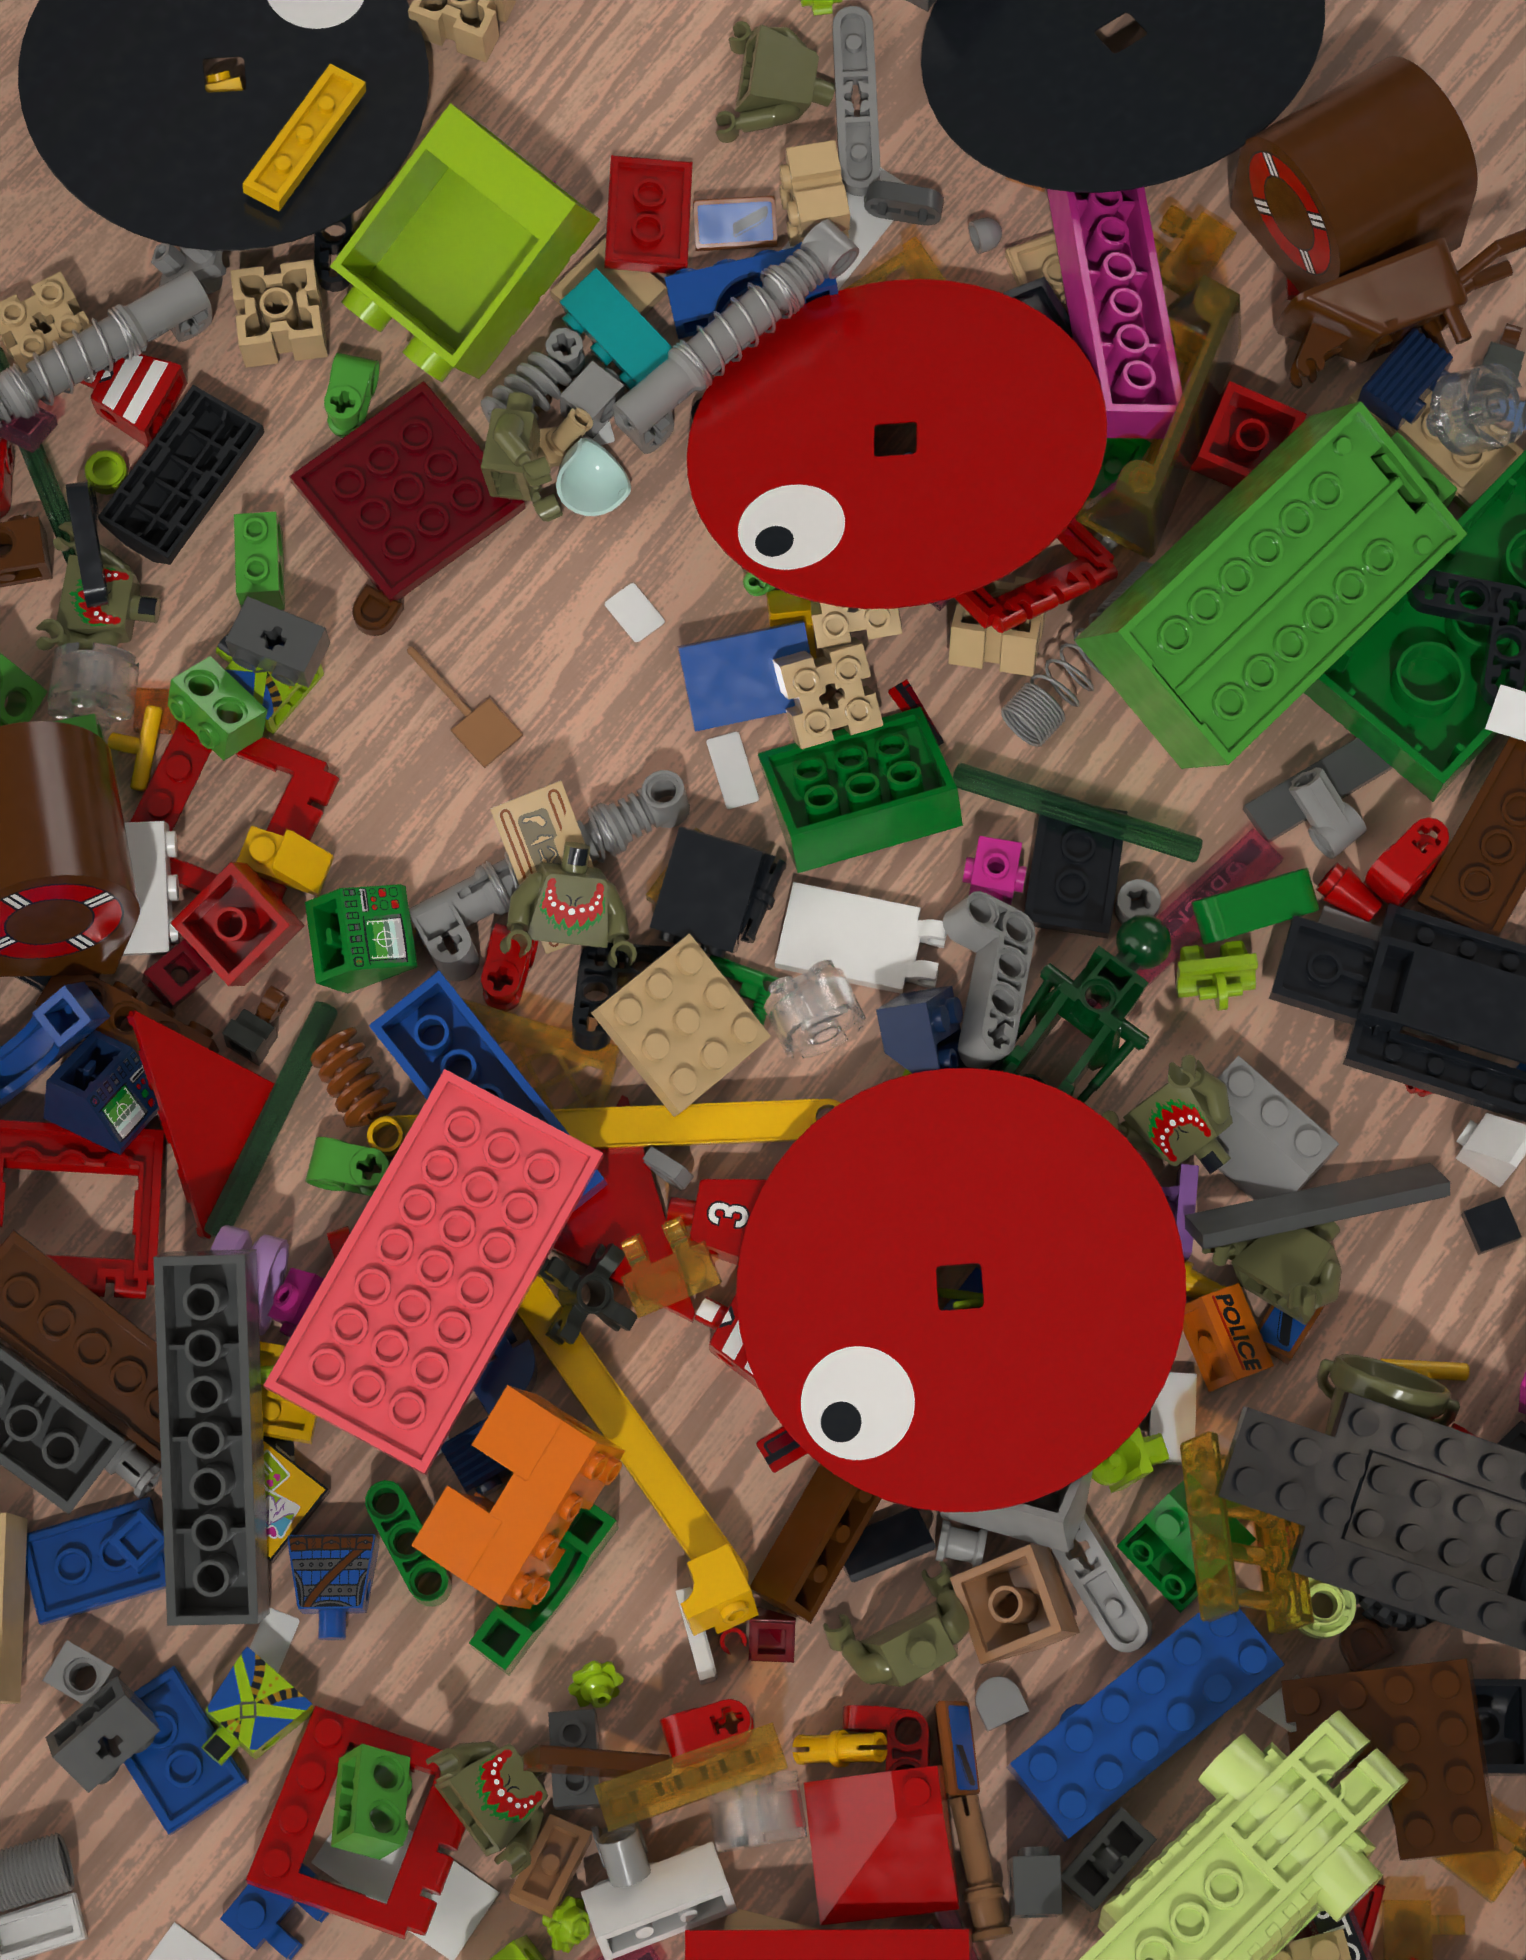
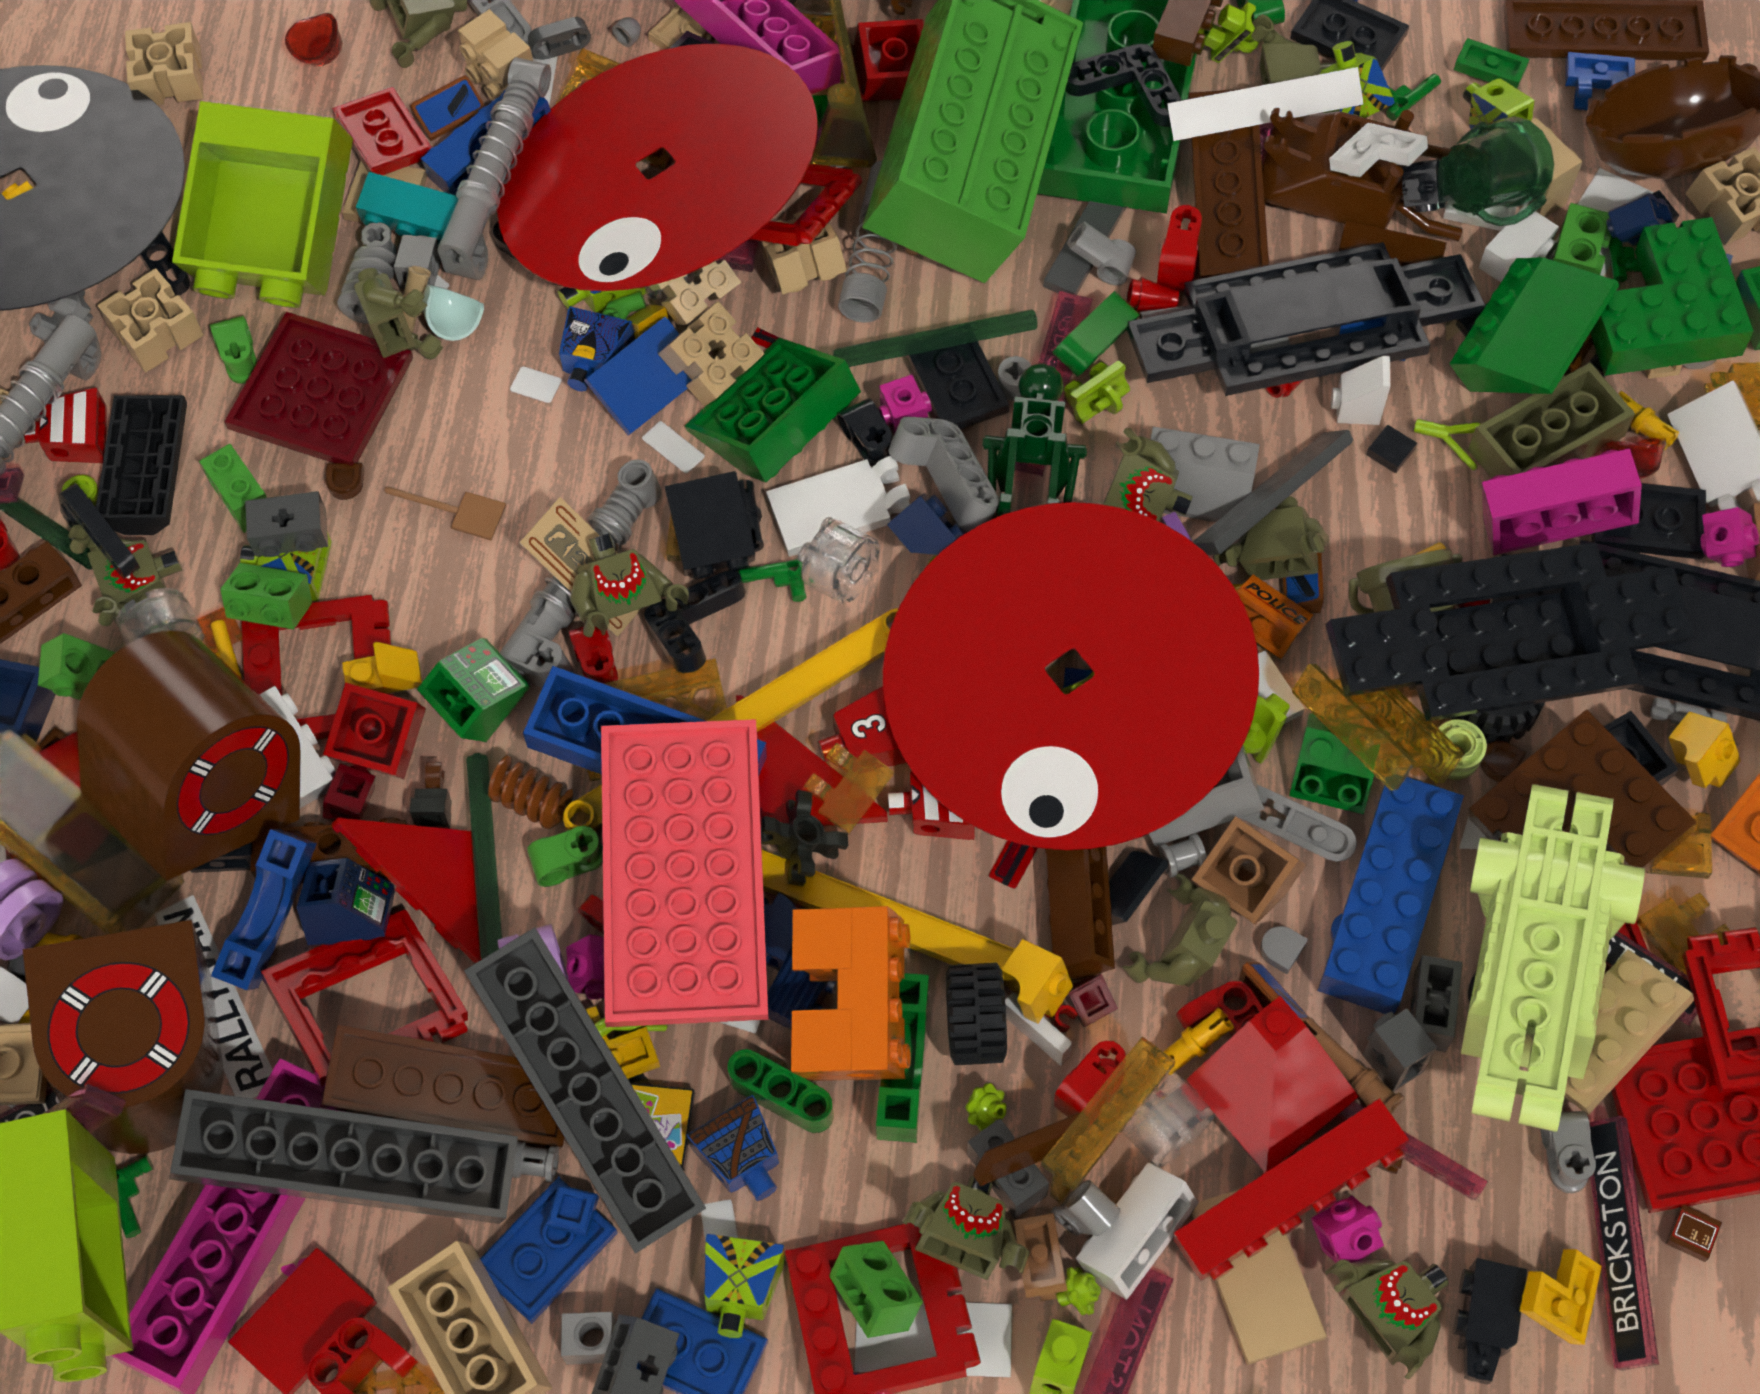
camera: 30 degrees left, 10 degrees down
yellow plate [243,64,366,211] -> none
tan plate [591,933,771,1117] -> none
light grey tile [643,1146,694,1190] -> none
none -> clear red helmet [285,13,343,67]
none -> blue torso [559,306,635,392]
none -> black piece [837,398,892,467]
none -> black tyre [946,962,1007,1065]

